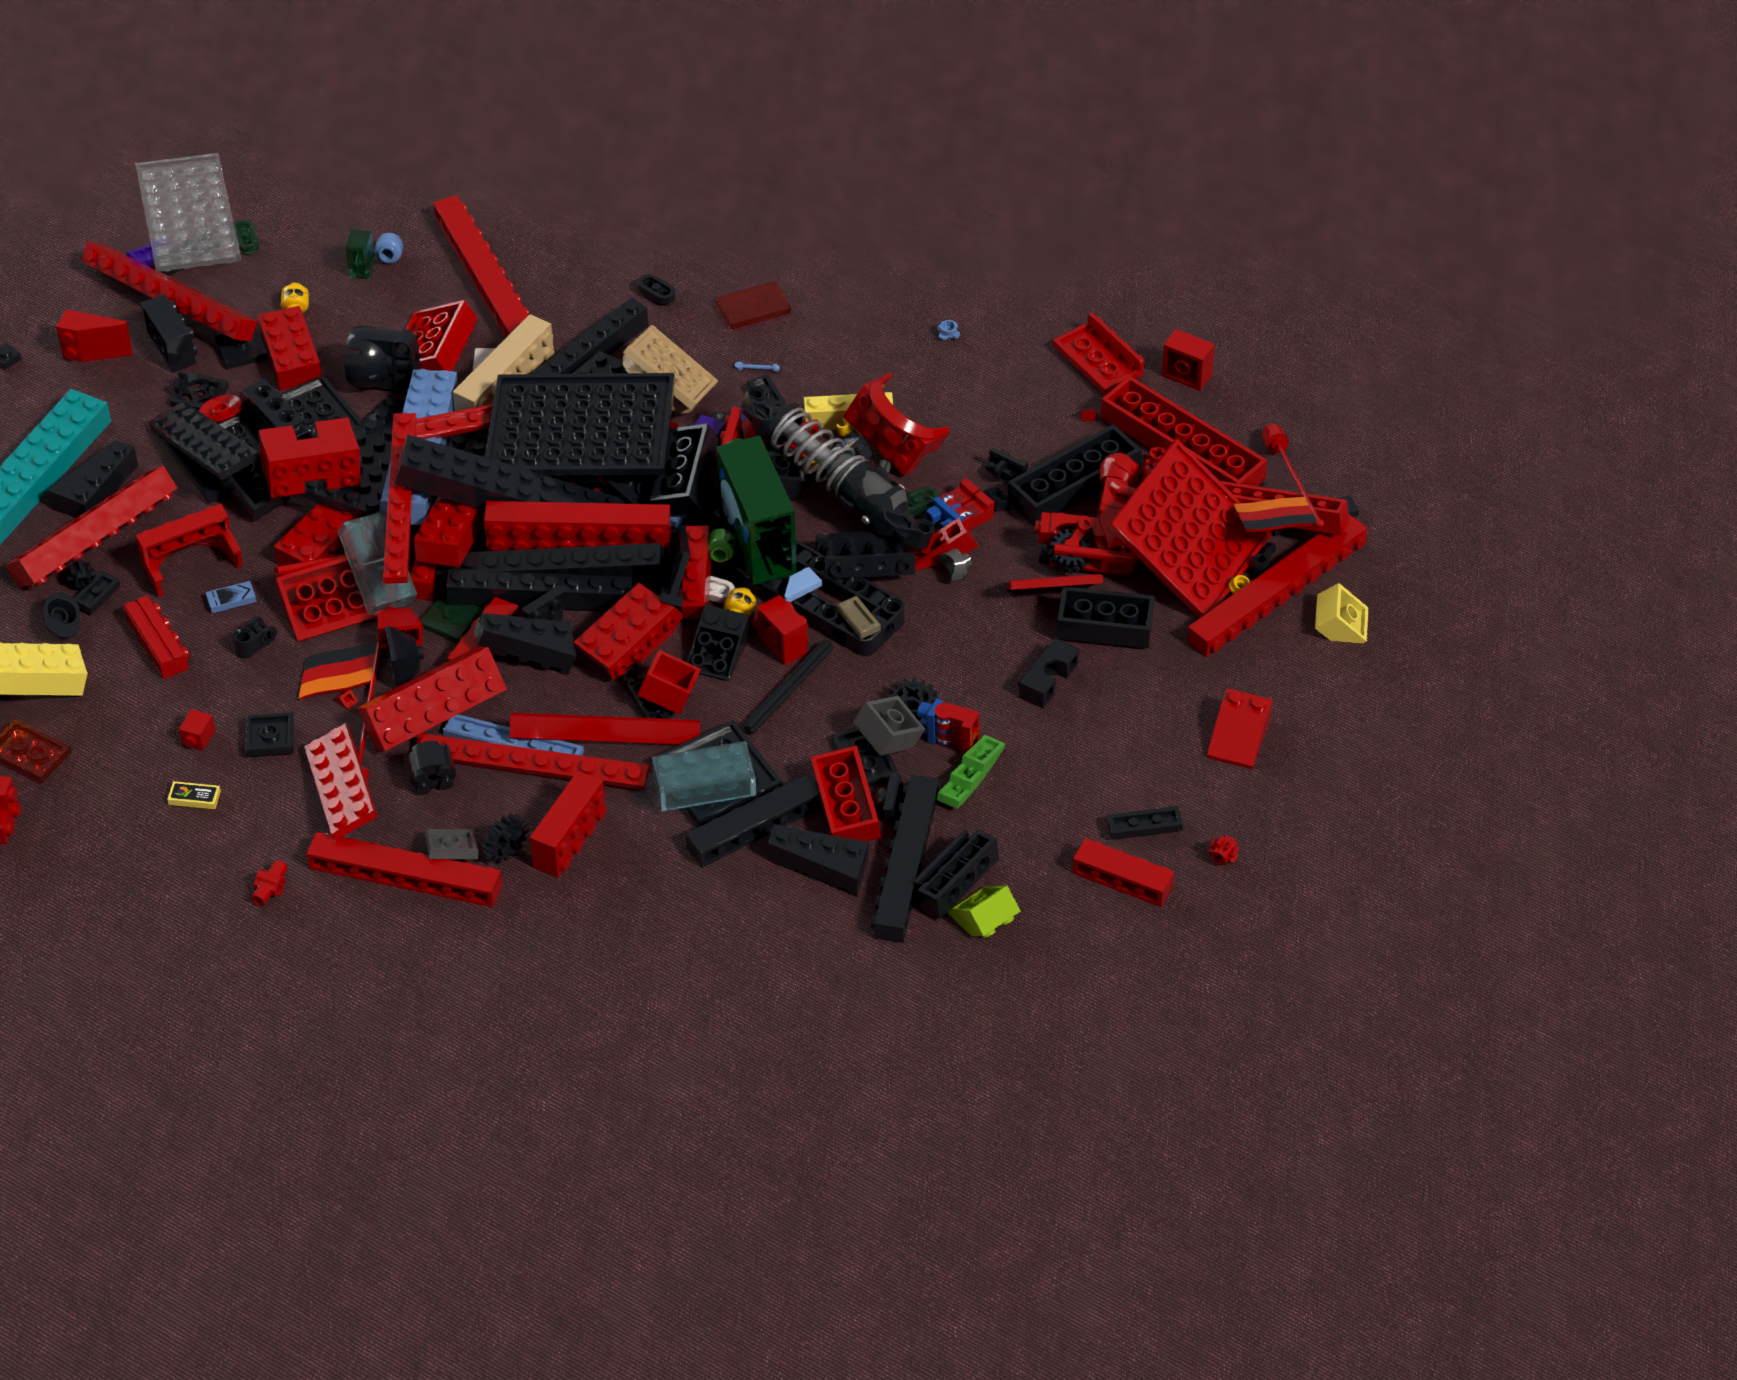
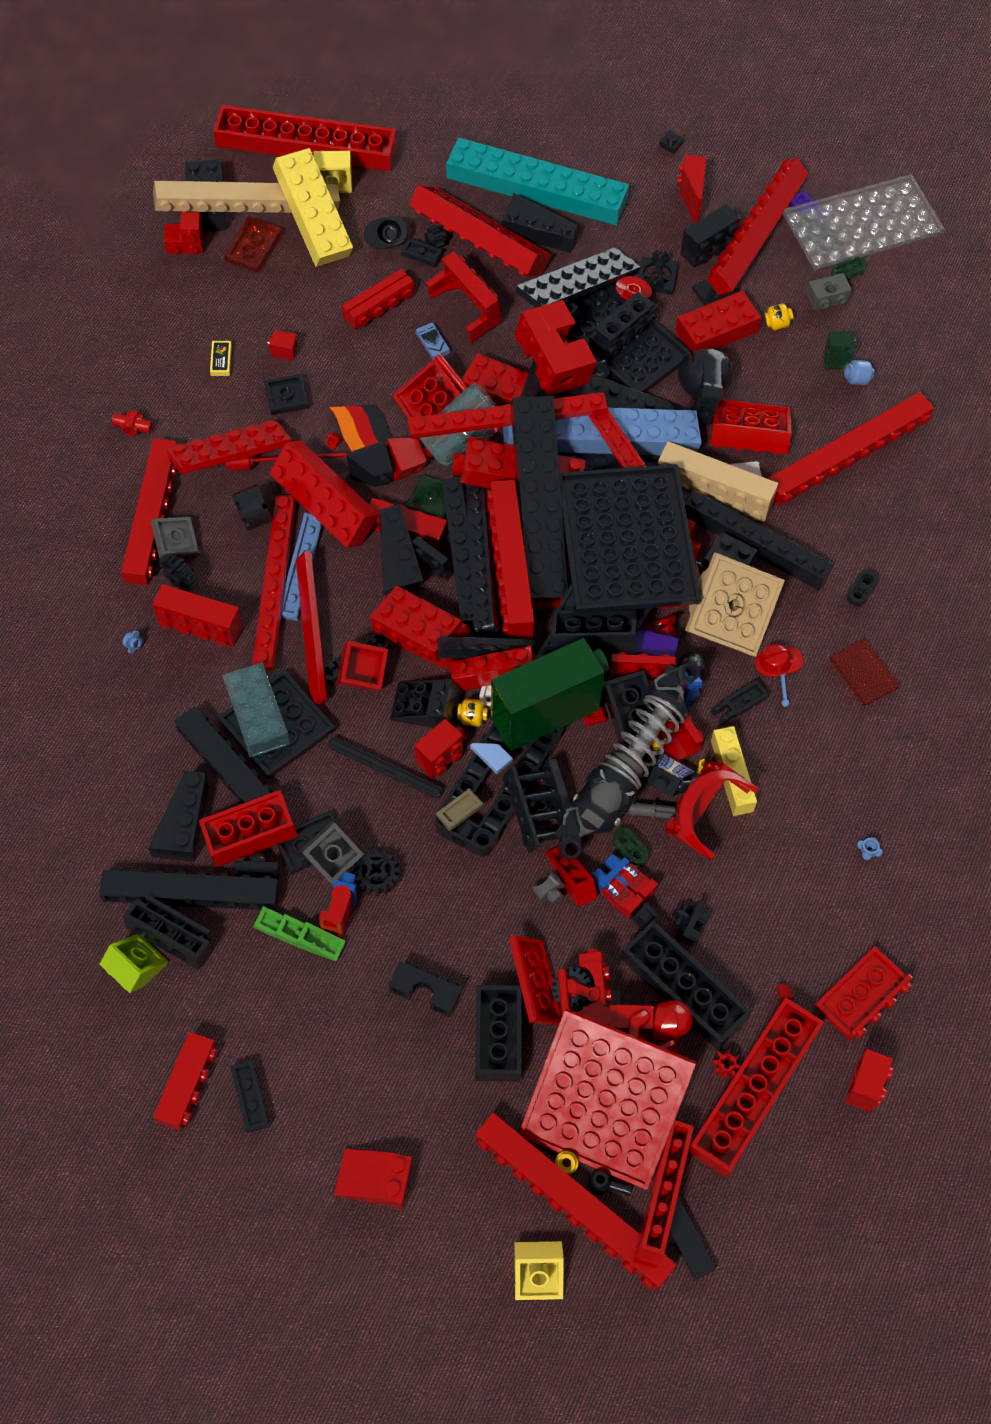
camera: 80 degrees right, 15 degrees up
black piece [233,616,277,659] -> none
red gear [1208,836,1239,866] -> none
flag [1233,424,1324,532] -> none
none -> medium blue plate [123,630,143,654]
none -> red piece [755,644,804,677]
none -> dark grey brick [806,273,852,310]

